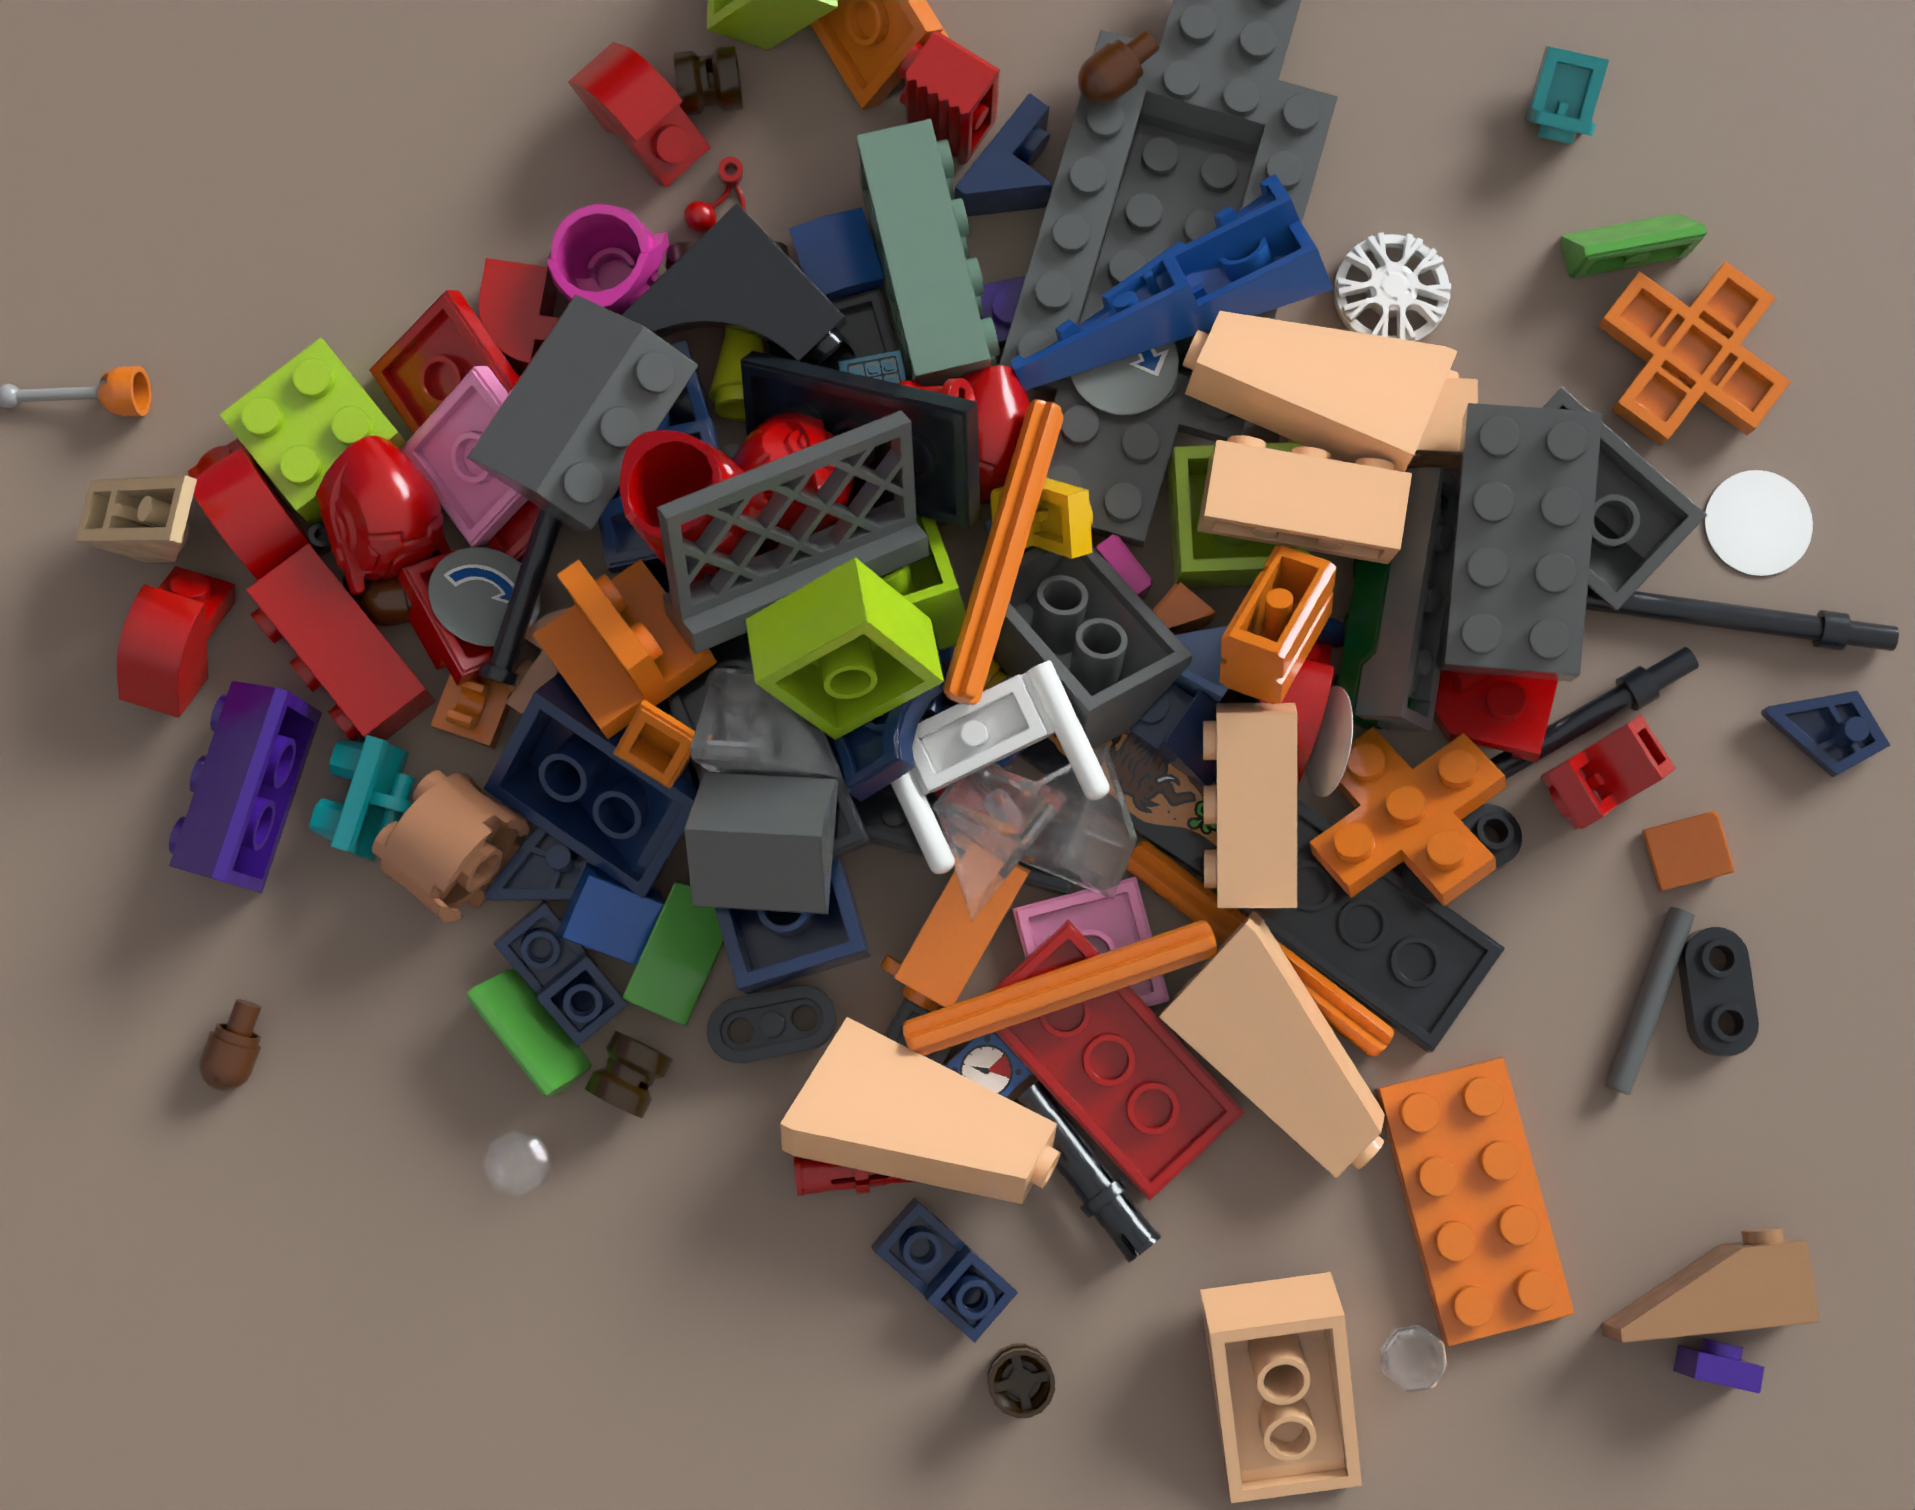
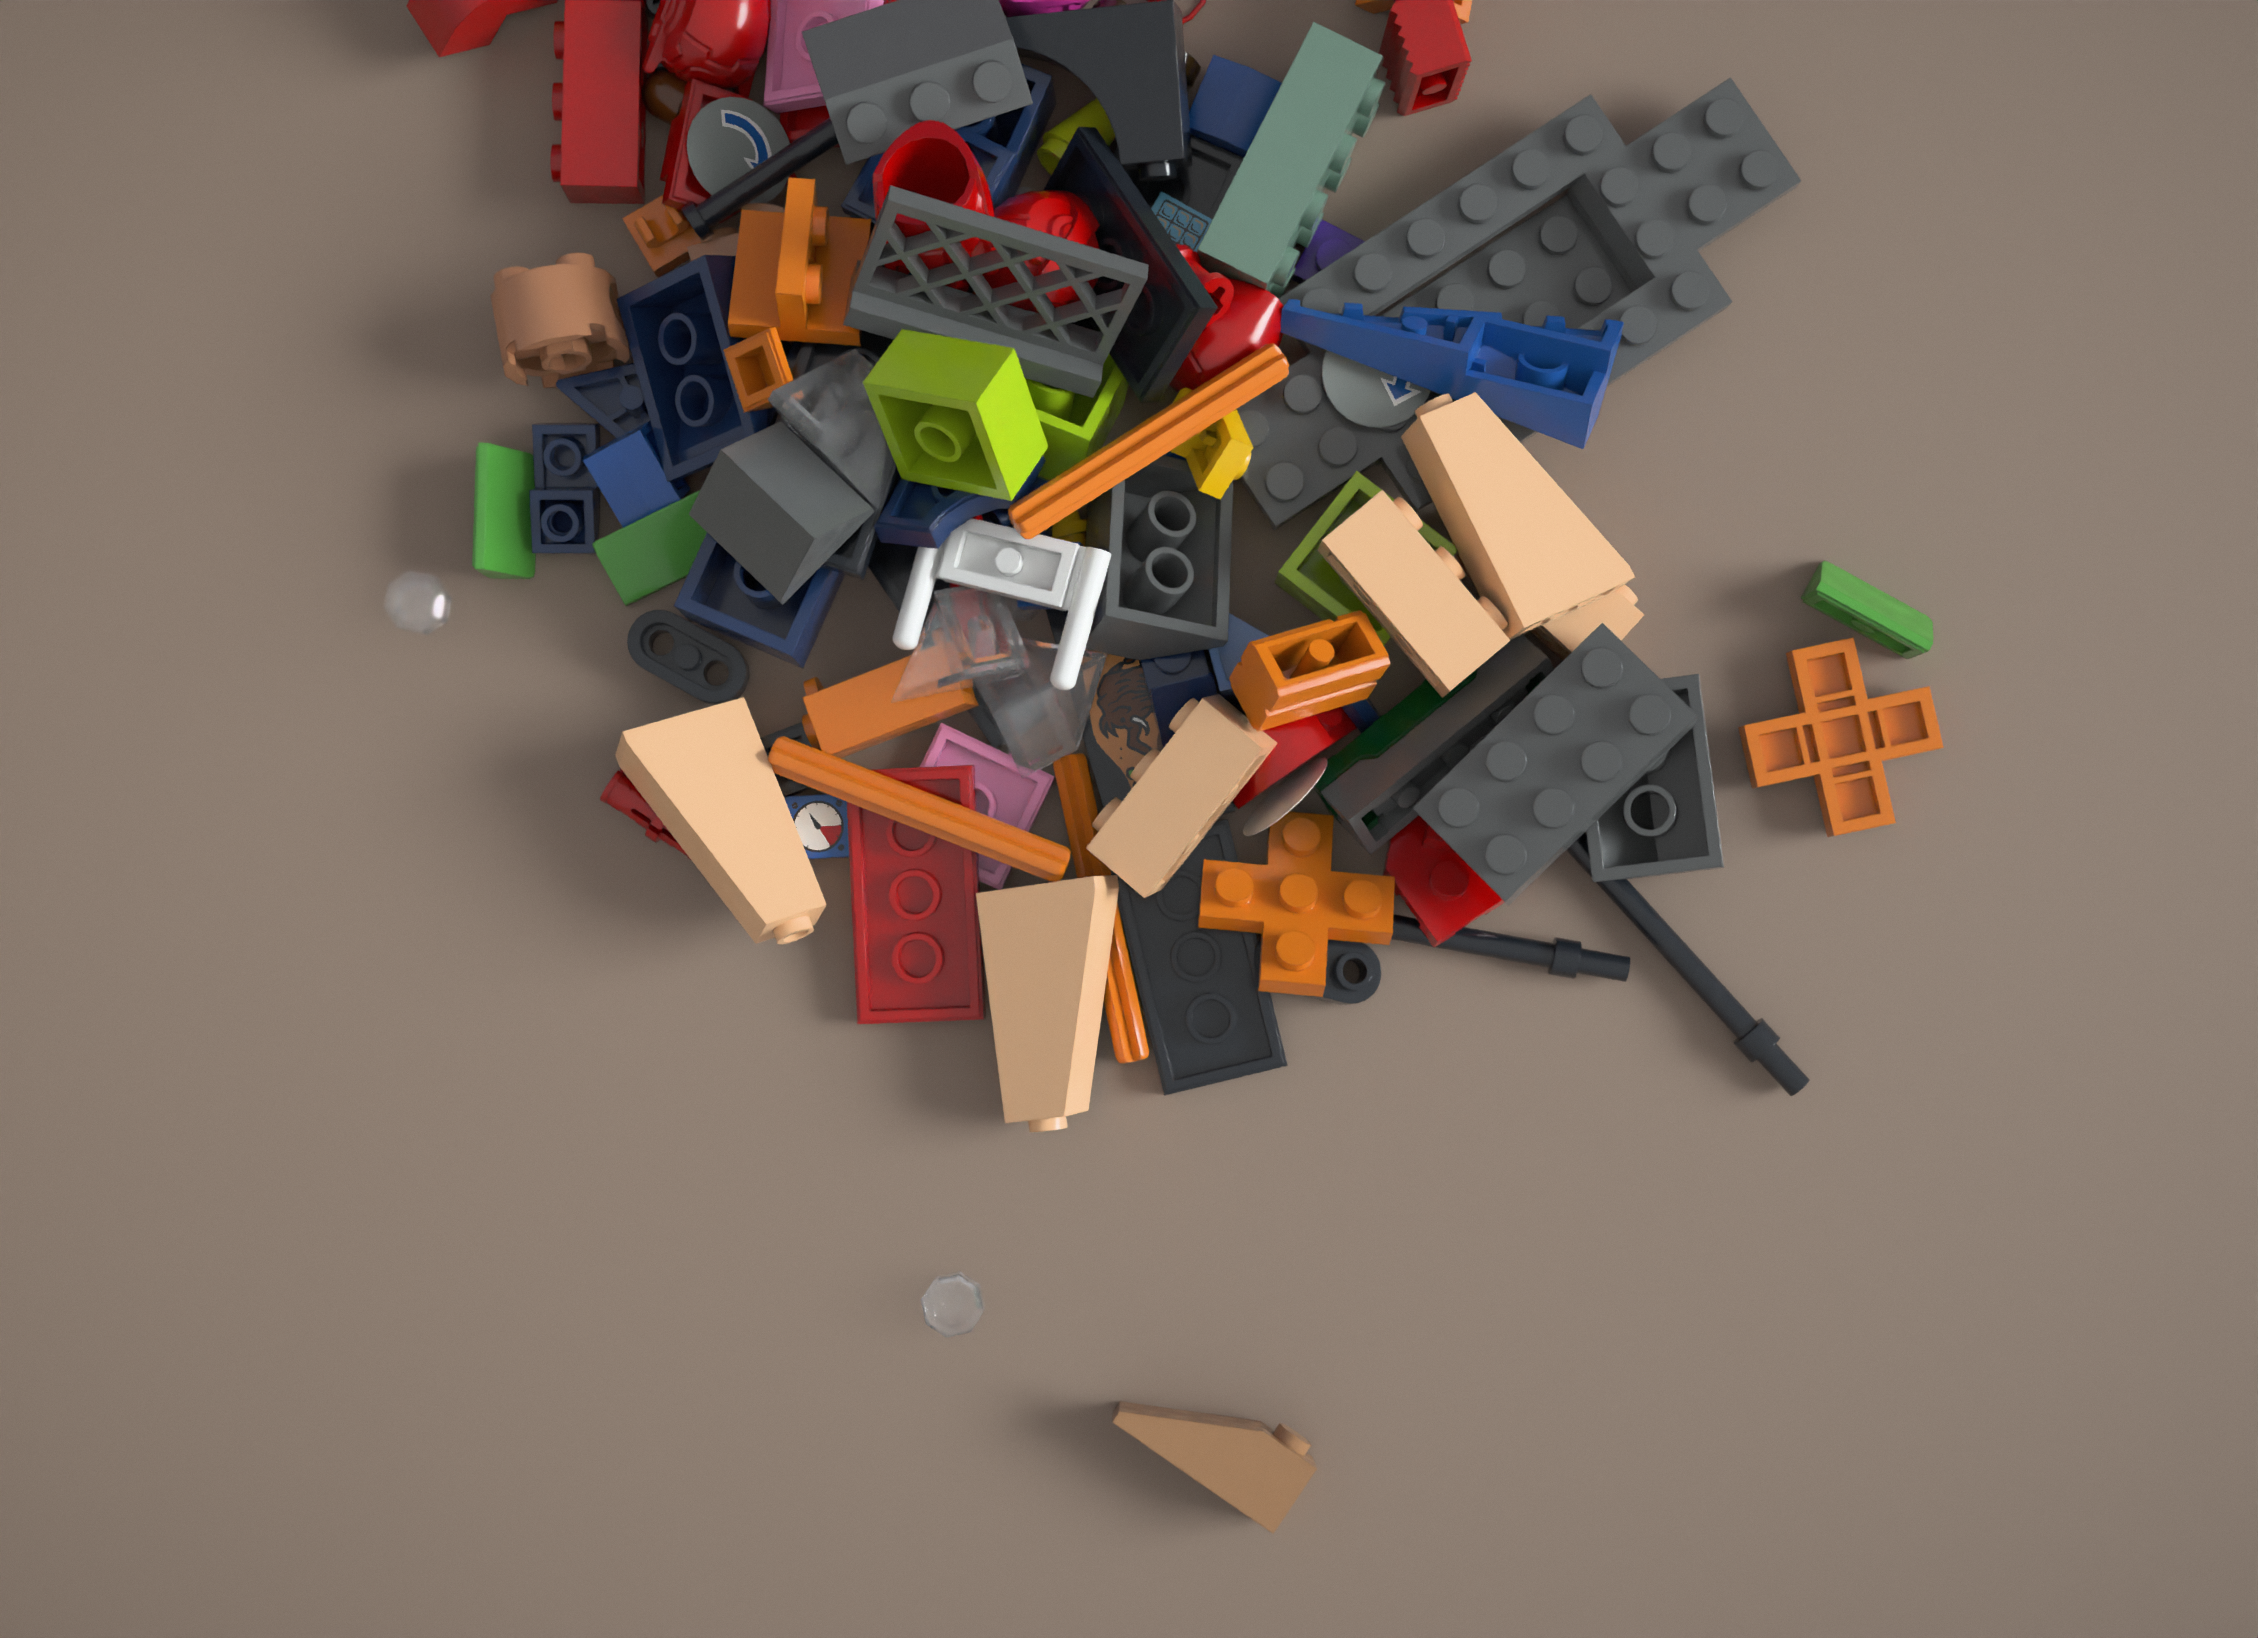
camera: 45 degrees right, 5 degrees up
dark purple slope [169,681,322,893] -> none
reddish brown cylinder [199,999,262,1091] -> none
teal hips [309,735,415,861] -> none
dark brown wheel [585,1030,673,1118] -> none
dark blue slope [871,1197,1018,1343] -> none
dark blue slope [954,93,1052,217] -> none
dark brown wheel [988,1343,1055,1418] -> none
black pin [1013,1081,1162,1263] -> none
reddish brown cylinder [1078,30,1159,105] -> none
dark pink tile [1095,534,1152,600] -> none
orange slope [1152,582,1215,635] -> none
light nougat slope [1200,1272,1362,1503] -> none
white wheel [1333,232,1451,342] -> none
orange plate [1375,1057,1575,1346] -> none
teal bracket [1525,46,1609,144] -> none
red brick [1541,715,1676,830] -> none
dark grey bar [1605,907,1695,1095] -> none
orange slope [1642,811,1734,891] -> none
dark purple plate [1674,1338,1765,1394] -> none
black plate [1678,927,1759,1056] -> none
white sticker [1705,470,1813,576] -> none
dark blue piece [1761,690,1890,777] -> none

